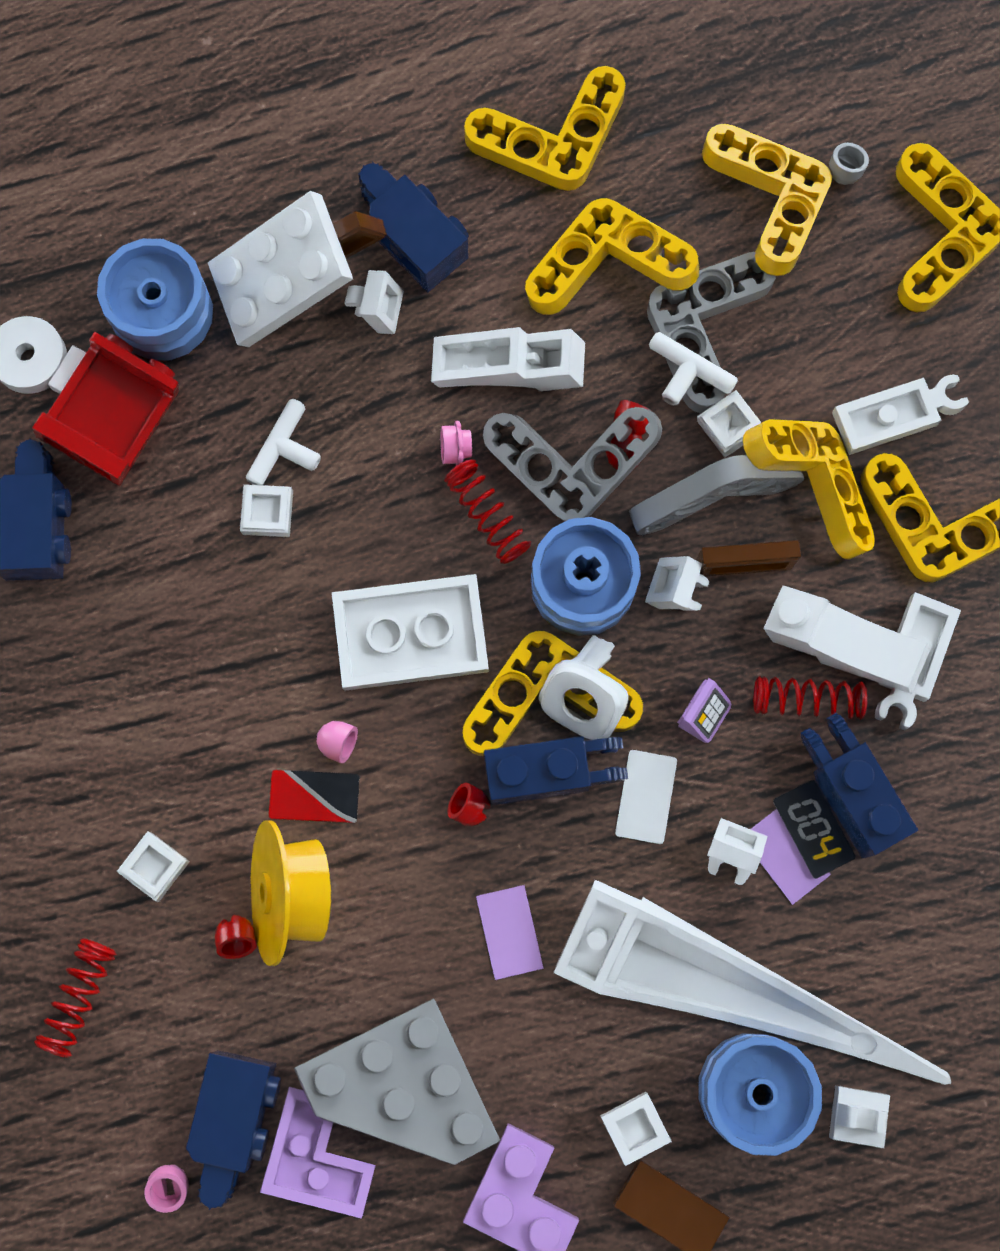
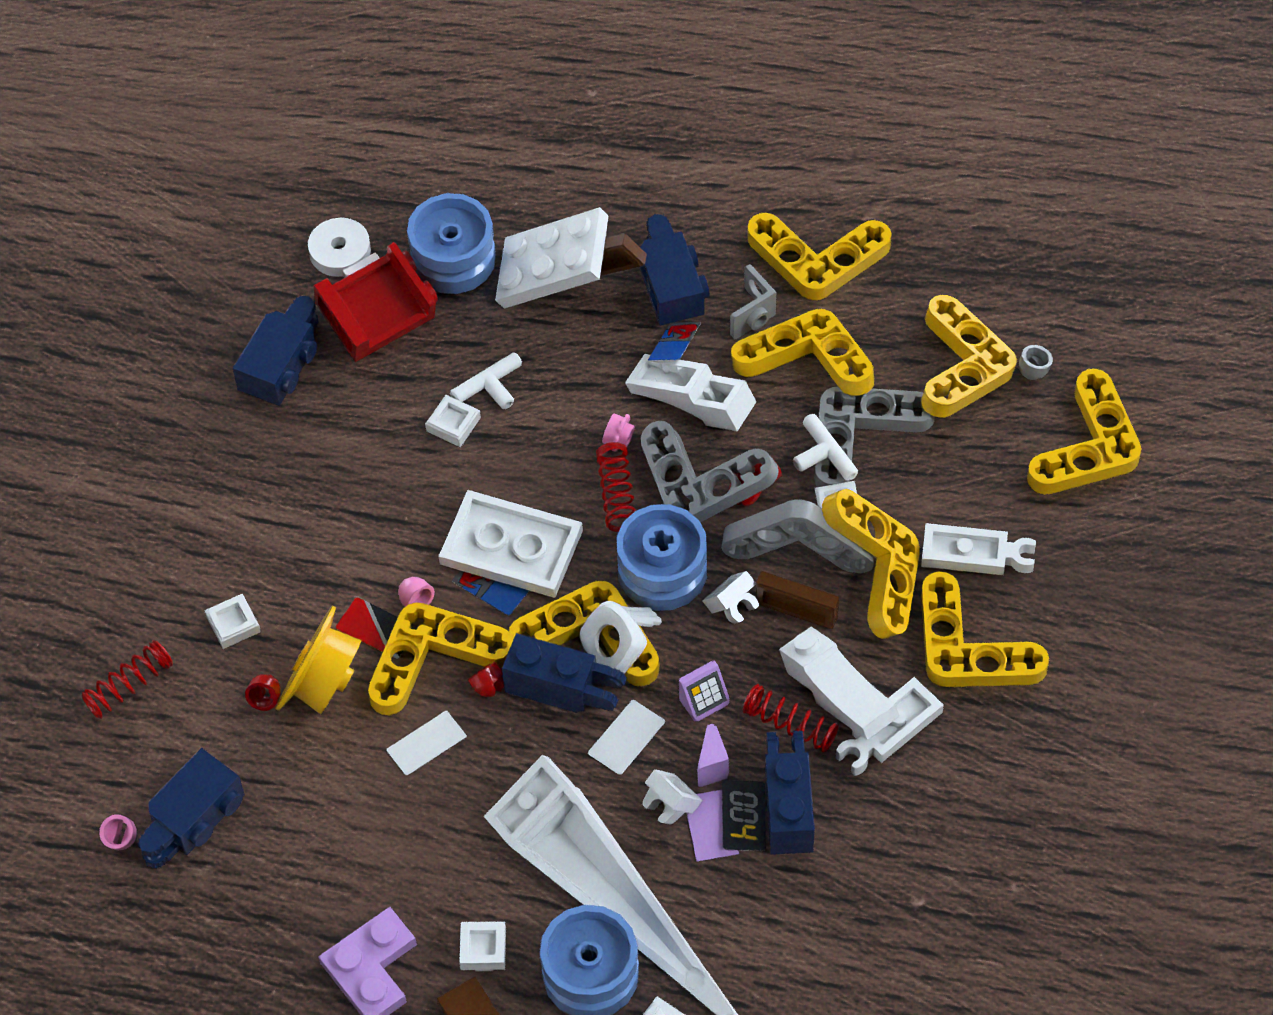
camera: 30 degrees right, 20 degrees down
lavender plate [260,1087,375,1219] -> none
light grey plate [294,999,500,1165] -> none
white tile [345,270,404,334] -> none
lavender sticker [476,885,544,980] -> none
none -> yellow beam [368,603,513,715]
none -> white sticker [386,711,466,775]
none -> blue sticker [452,570,529,615]
none -> sticker [648,322,701,361]
none -> lavender slope [697,724,729,787]
none -> light grey bracket [730,264,776,340]

